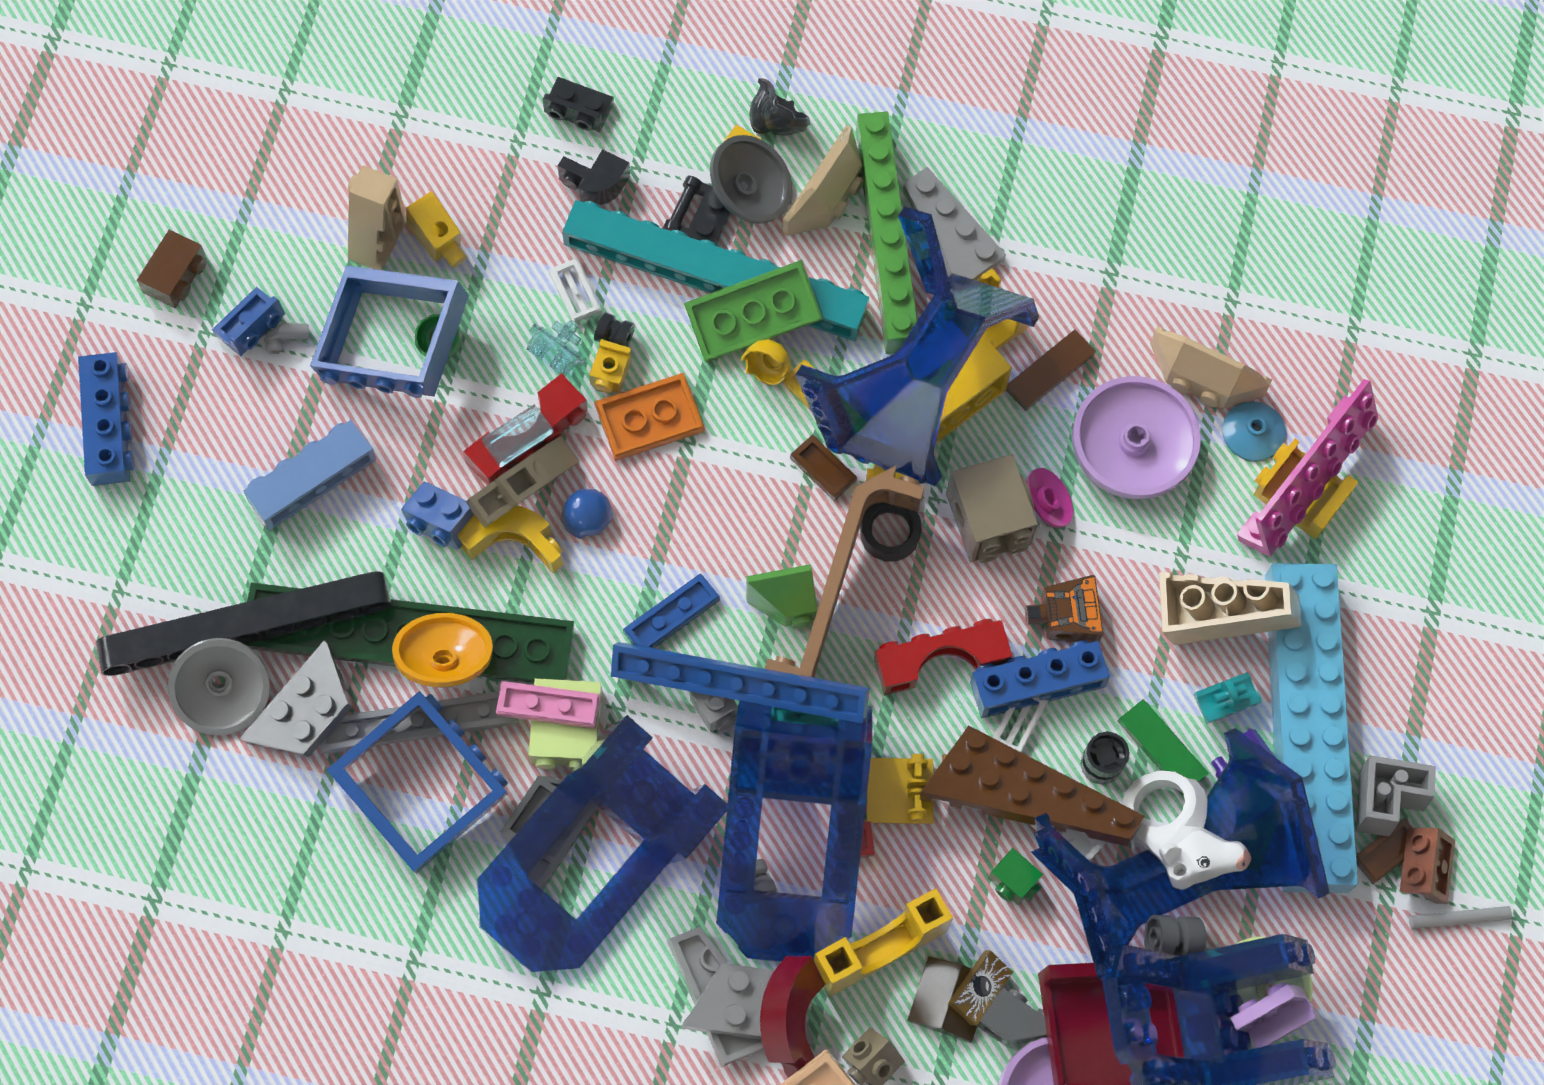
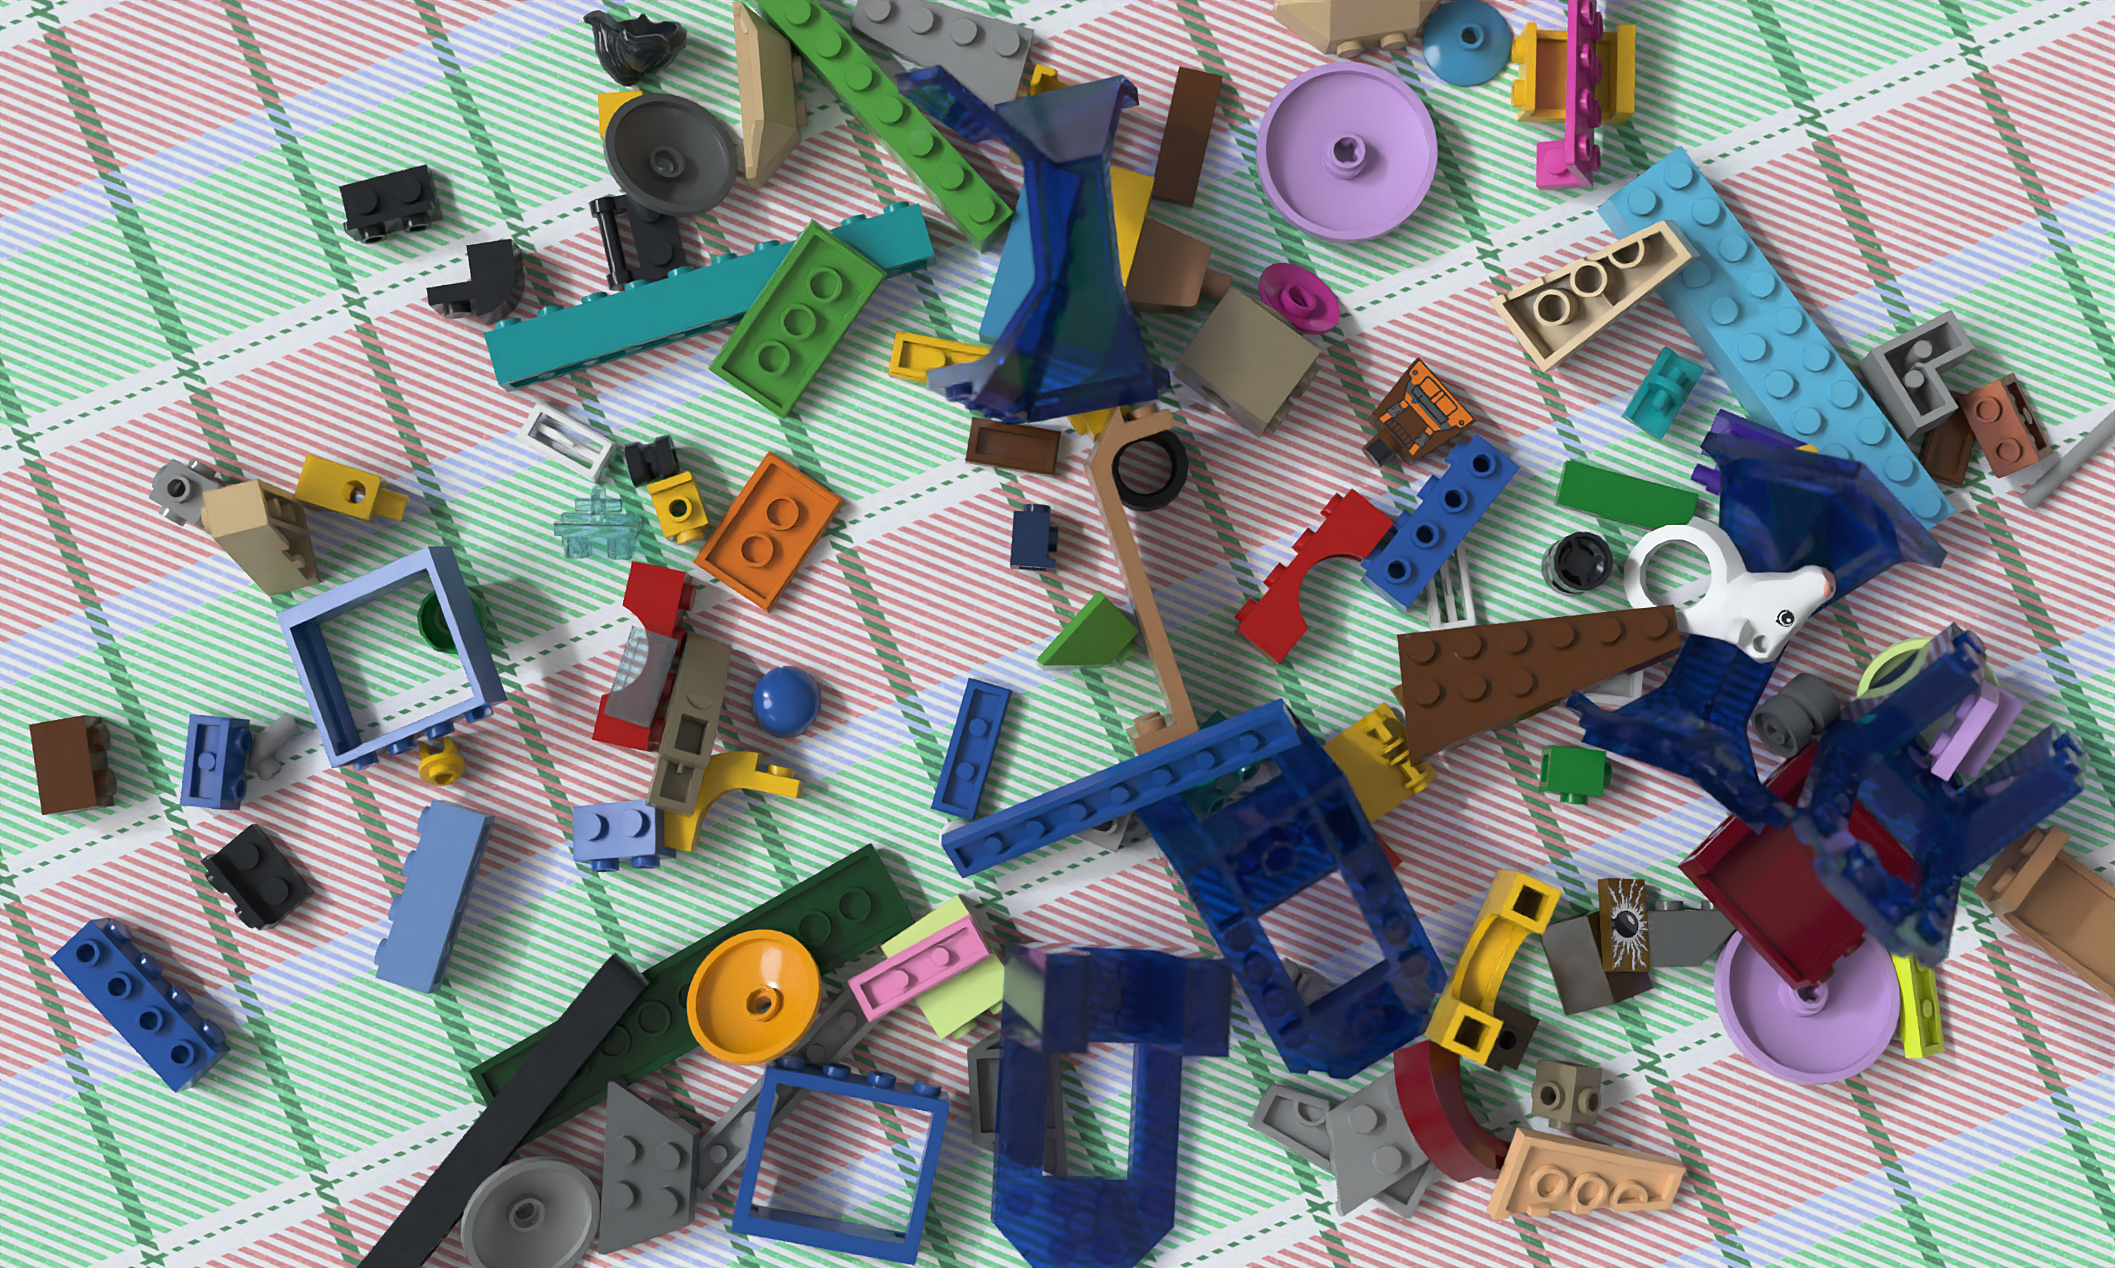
camera: 35 degrees left, 15 degrees up
yellow hair [741,339,791,385] -> none
none -> light grey brick [148,458,226,528]
none -> black bracket [201,824,315,931]
none -> yellow plate [418,736,466,786]
none -> dark blue brick [1010,504,1059,572]
none -> medium nougat torso [1122,217,1232,316]
none -> dark brown brick [1485,999,1540,1073]

